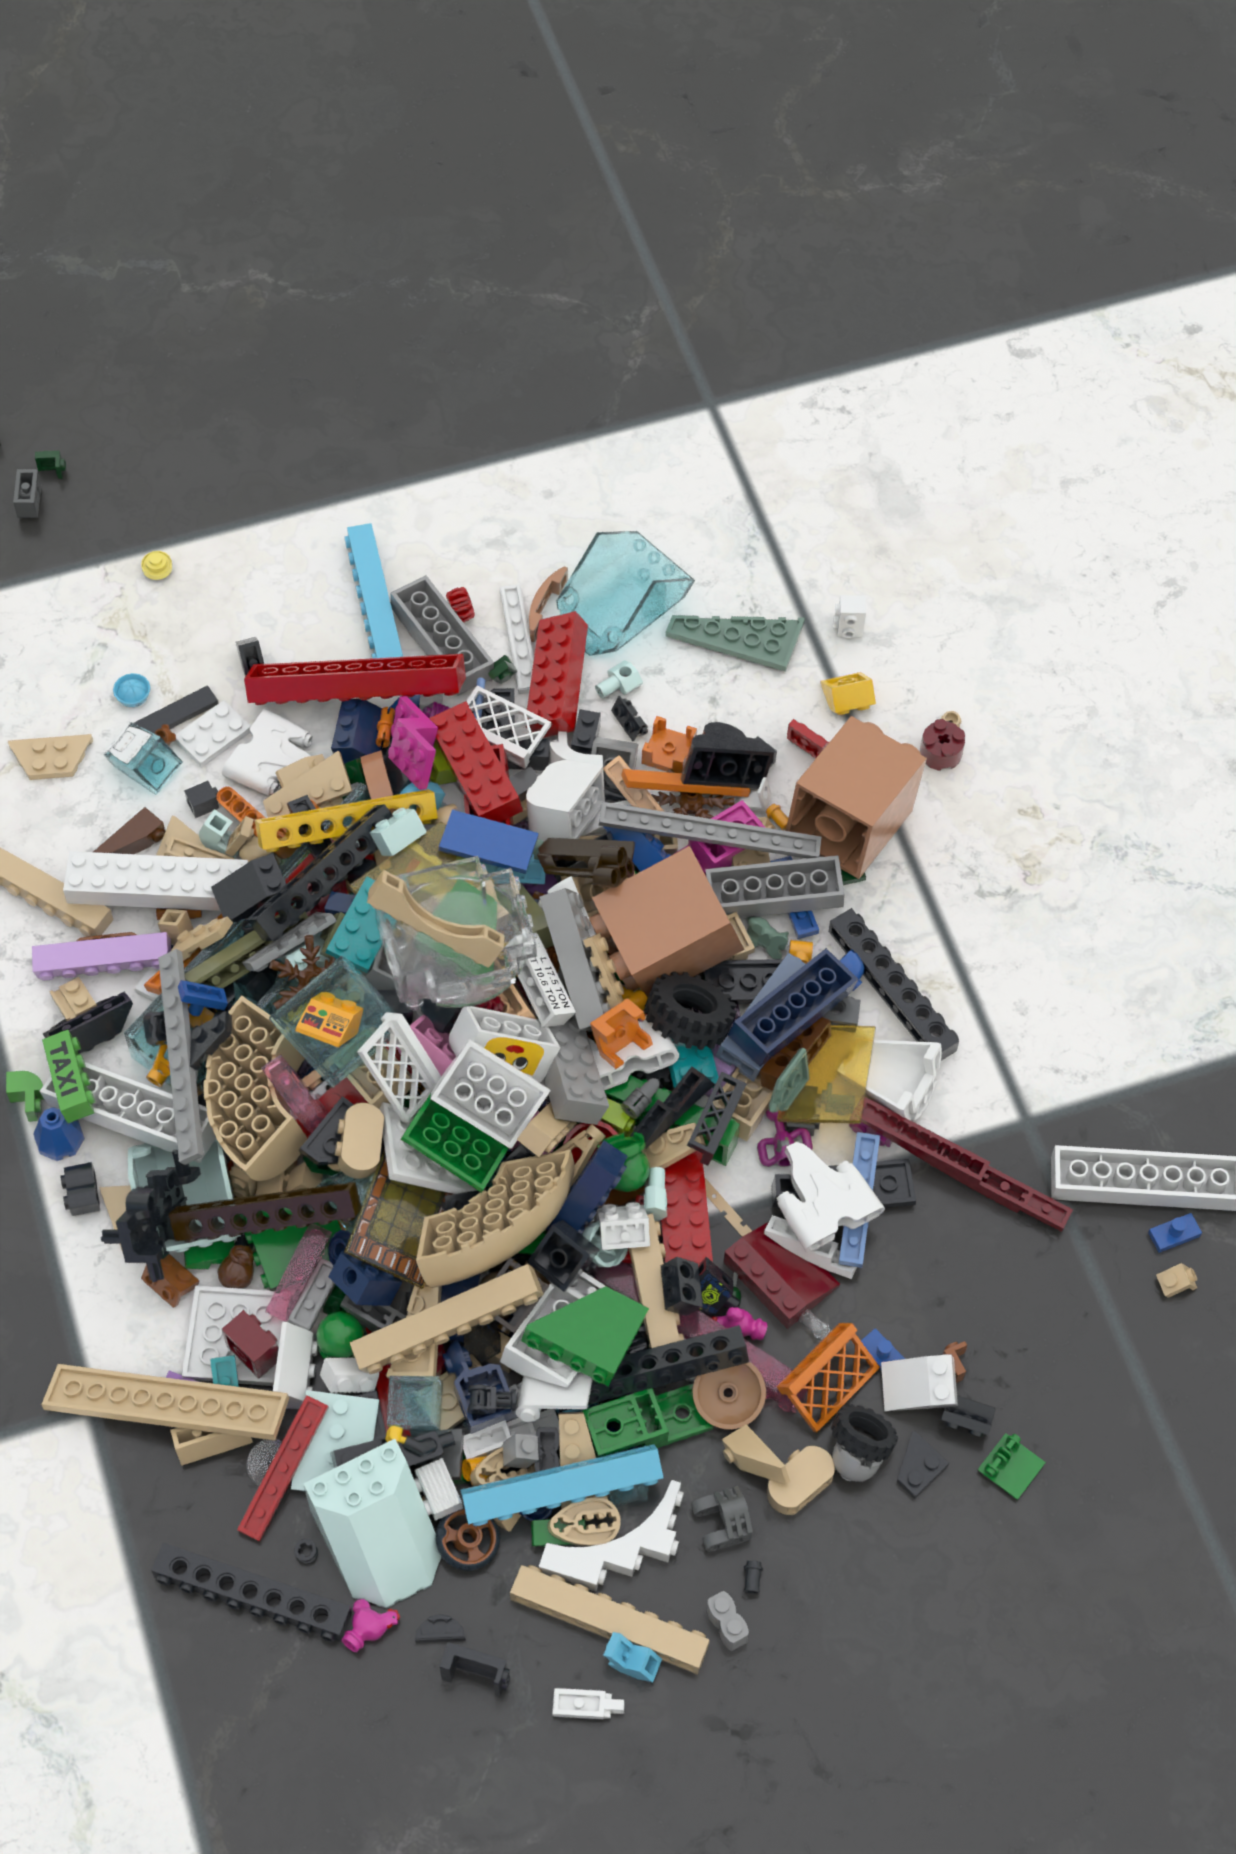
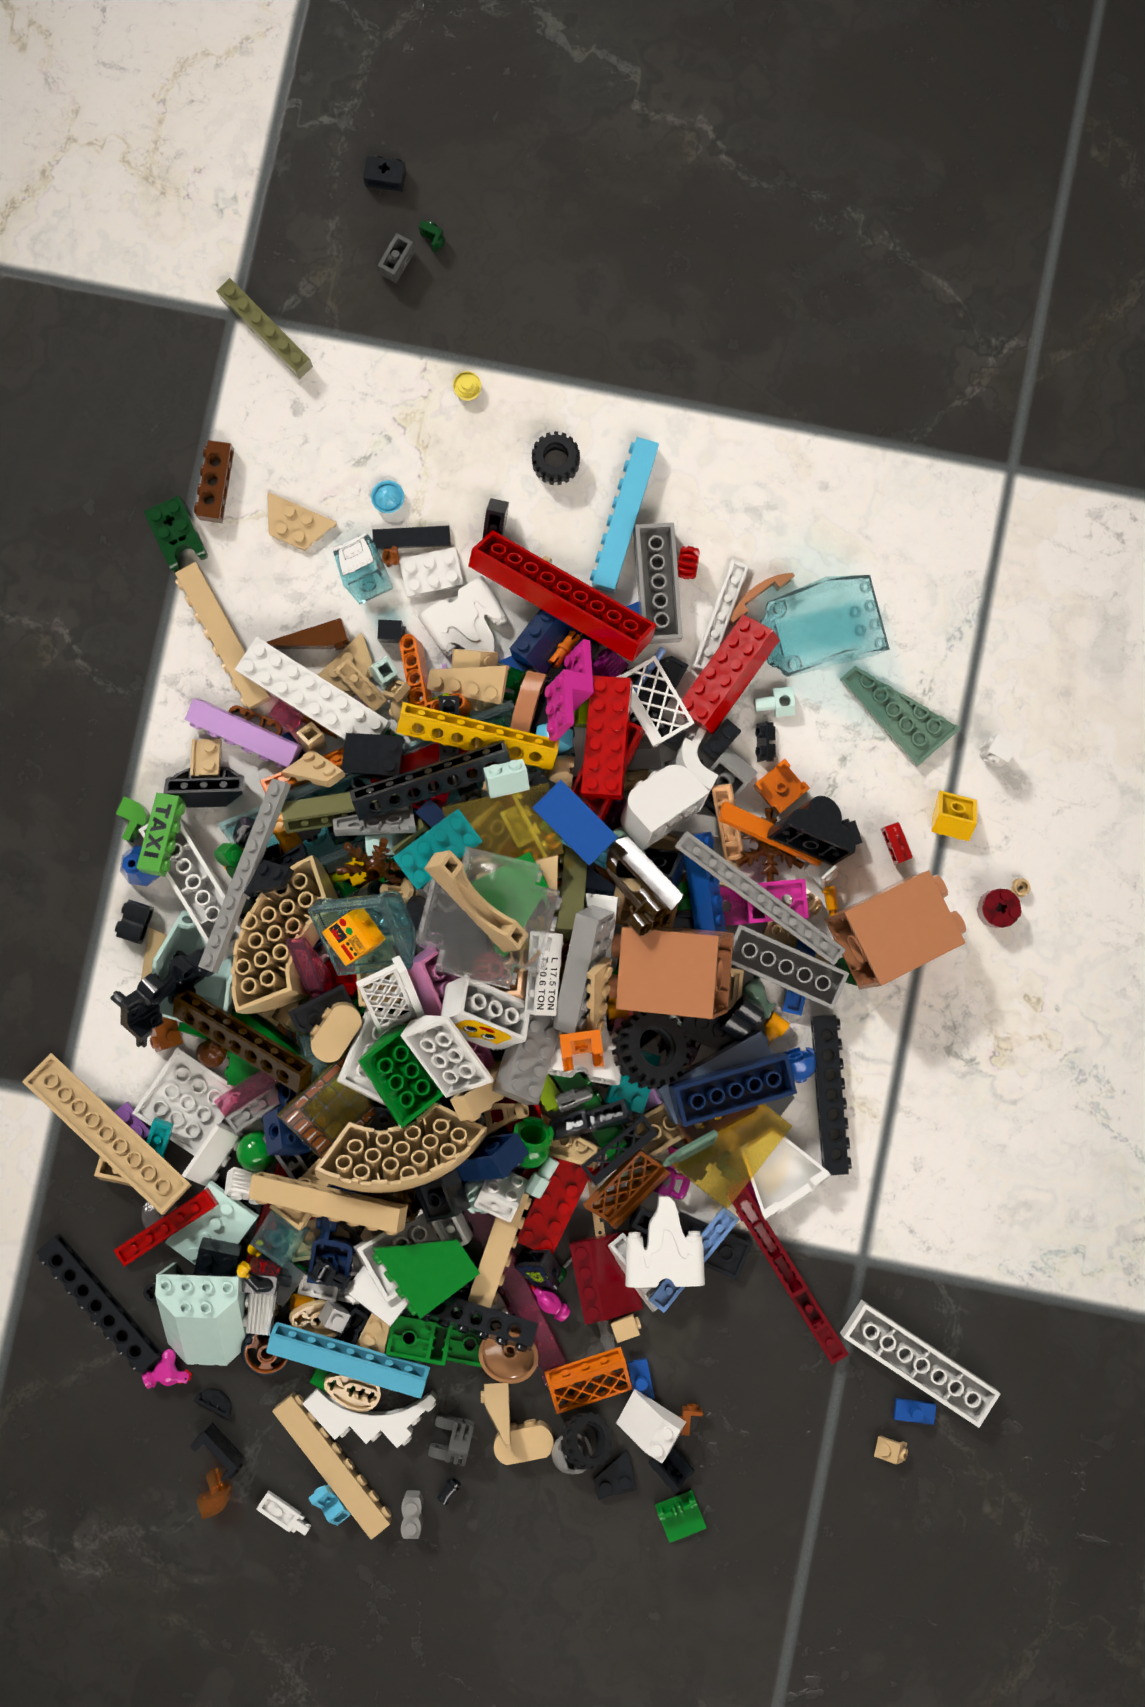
camera: 30 degrees right, 25 degrees up
blue tile [178,980,228,1016] -> none
dark red brick [222,1310,279,1379] -> none
dark green bracket [488,655,518,684] -> none
black brick [661,1257,703,1316] -> none
none -> clear orange brick [196,1468,232,1520]
none -> green brick [214,843,243,878]
none -> clear pink brick [268,699,304,732]
none -> black tyre [532,431,580,485]
none -> dark orange fence [583,1149,671,1229]
none -> tan brick [610,1312,642,1343]
none -> black brick [720,994,765,1041]

